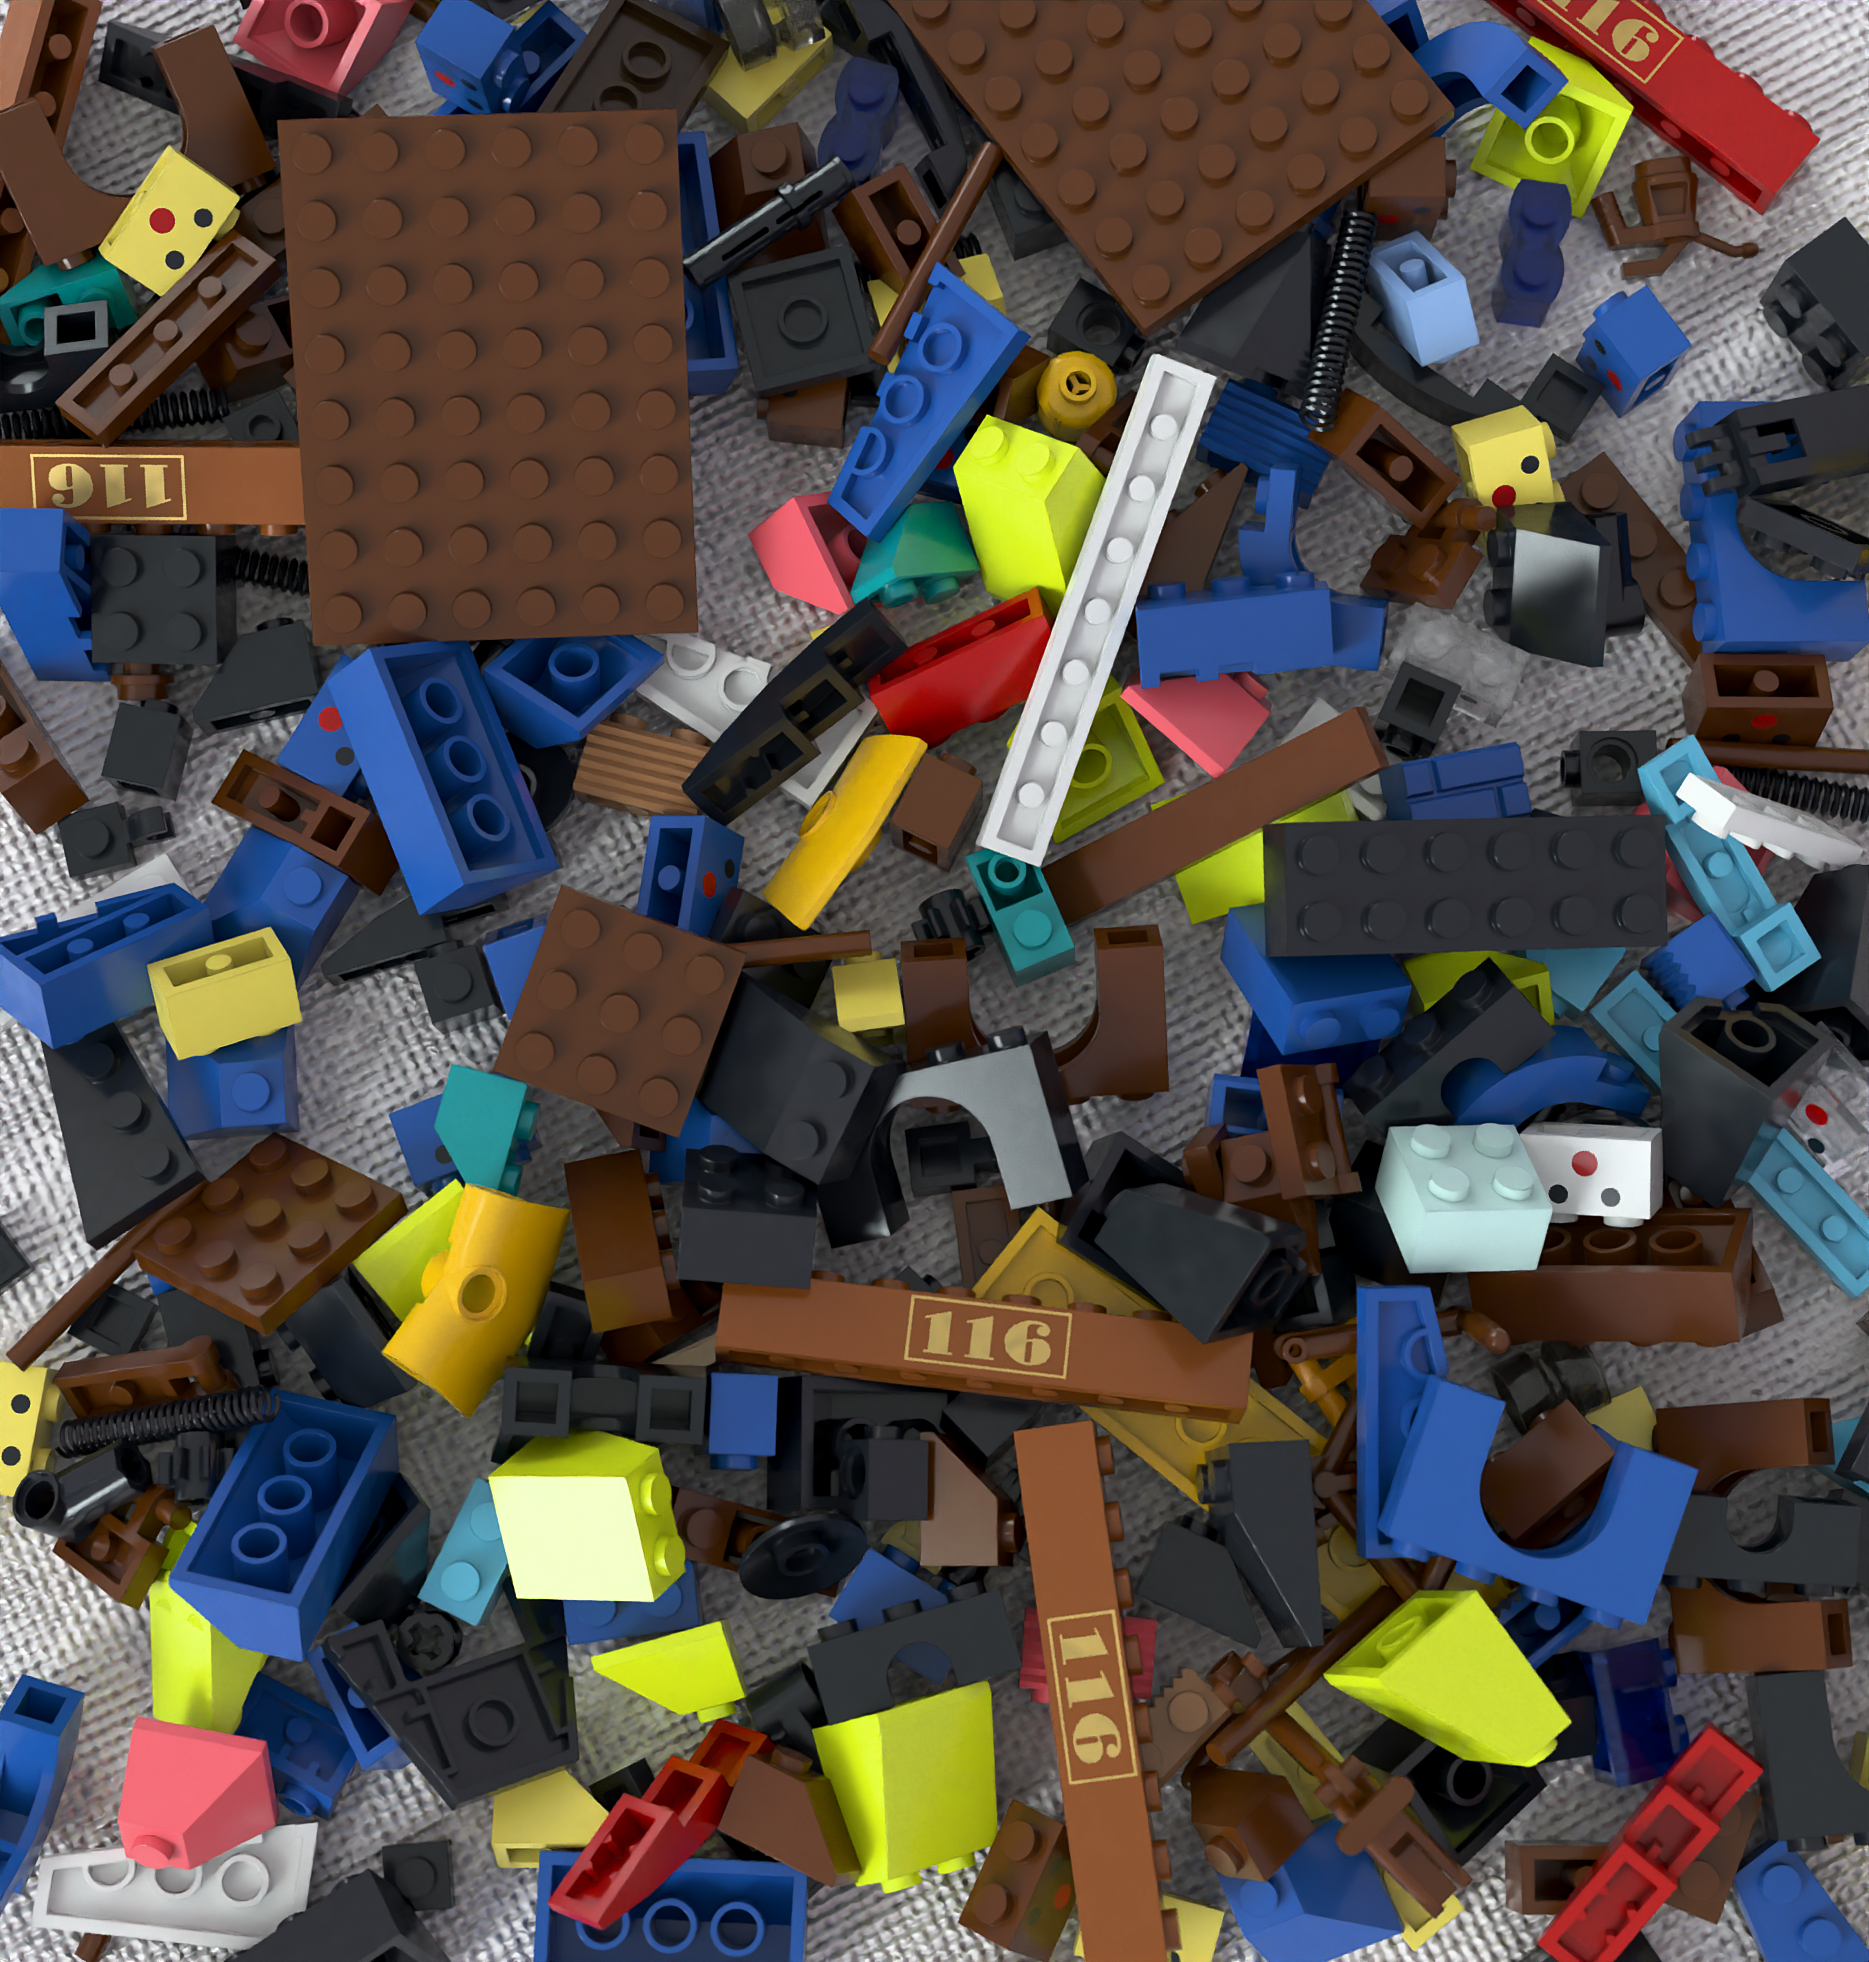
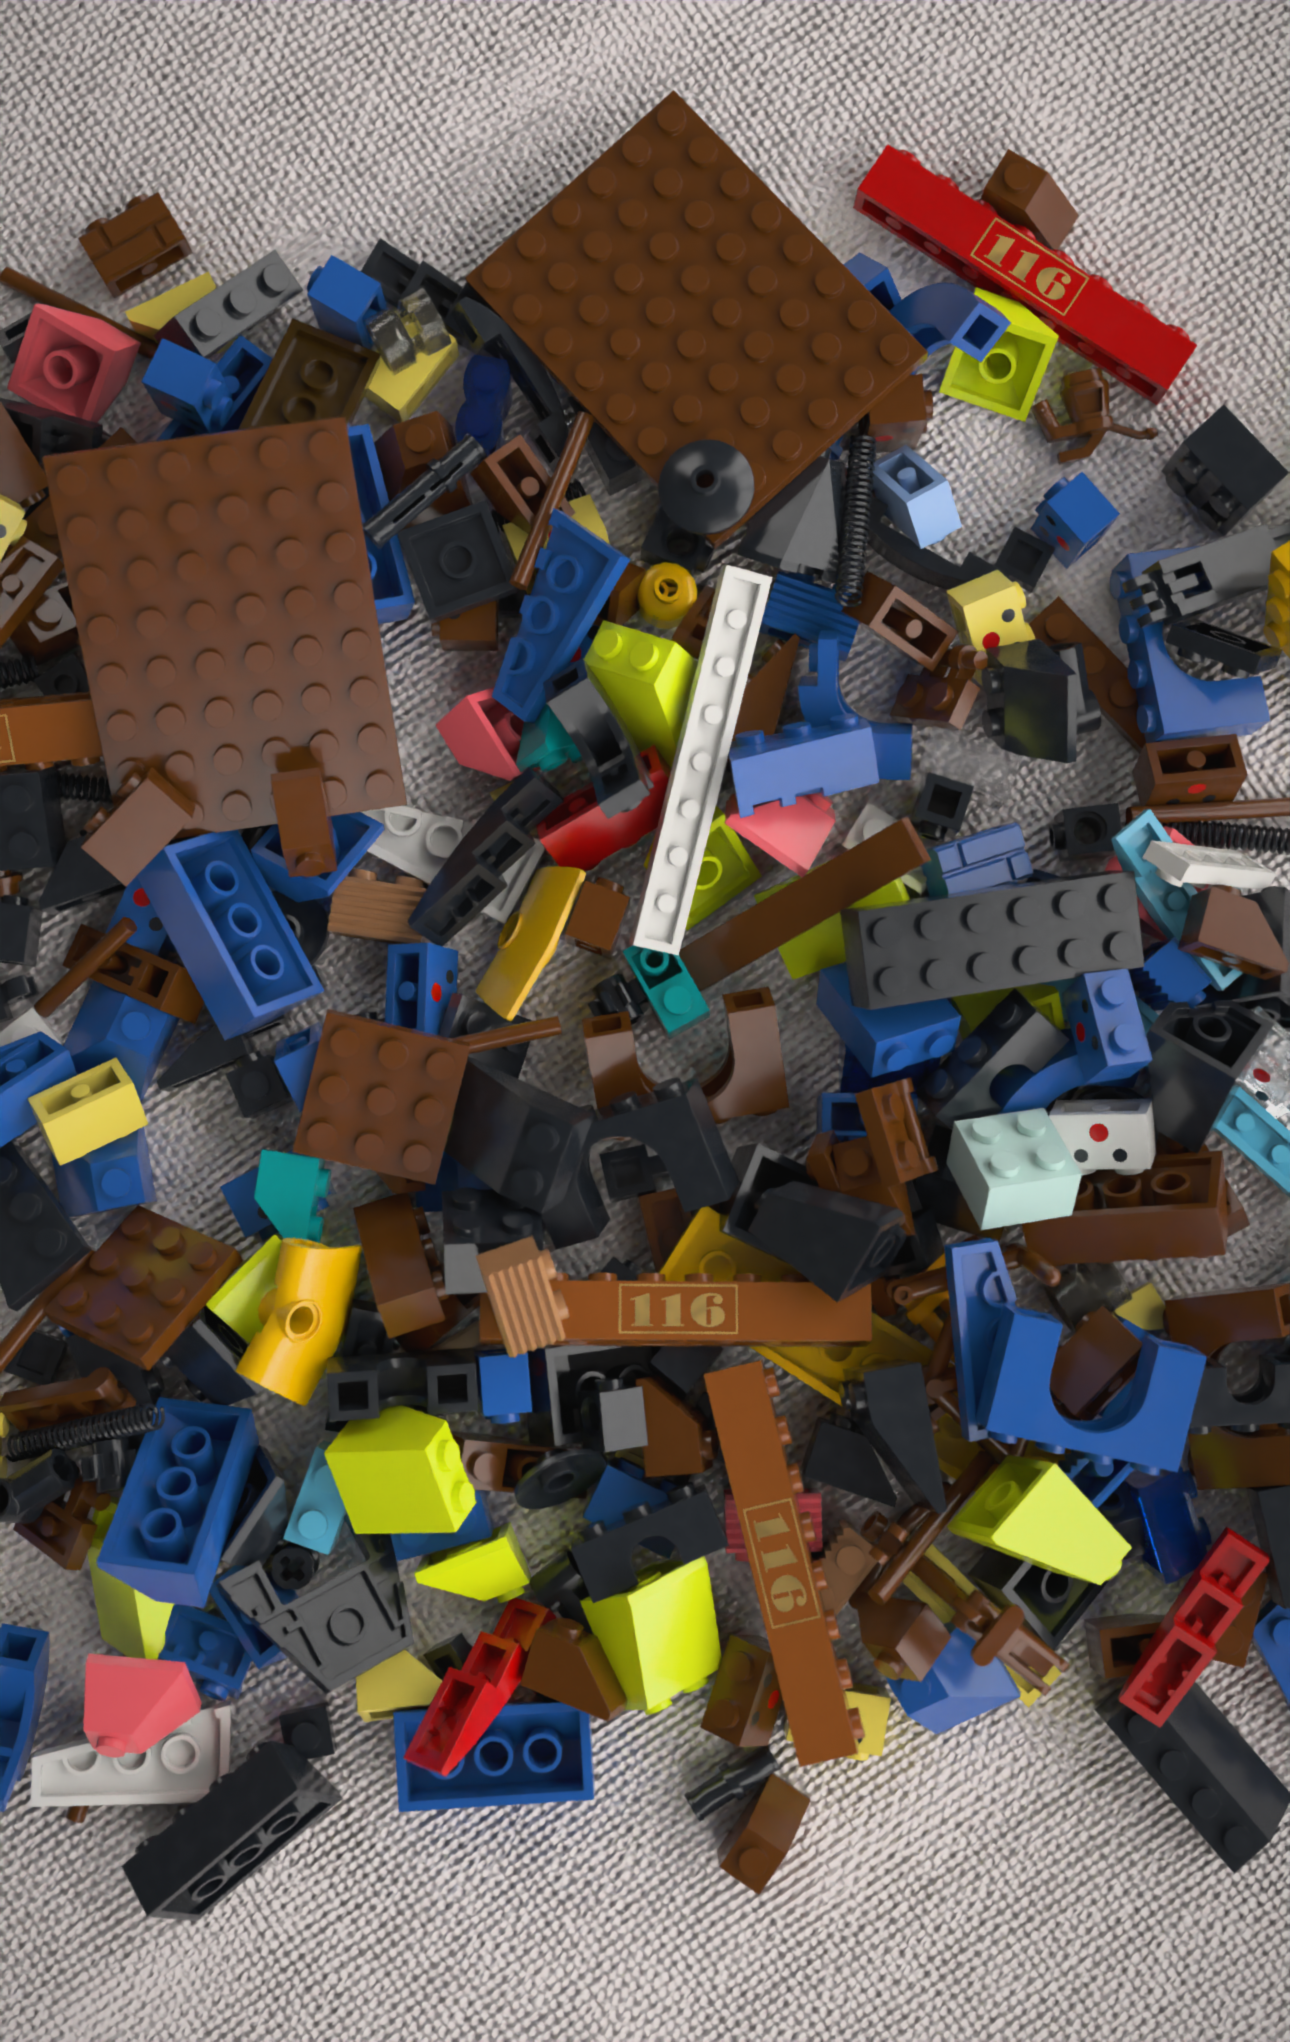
camera: 15 degrees left, 5 degrees up
light yellow slope [832,951,907,1047] -> none
clear blue brick [1491,179,1572,328] -> none
none -> reddish brown bar [34,917,137,1018]
none -> reddish brown brick [81,767,196,886]
none -> reddish brown slope [270,767,338,877]
none -> medium nougat brick [475,1236,570,1358]
none -> black arch [543,658,654,819]
none -> black dish [658,440,754,535]
none -> blue brick [1062,968,1153,1084]
none -> reddish brown slope [1178,884,1289,980]

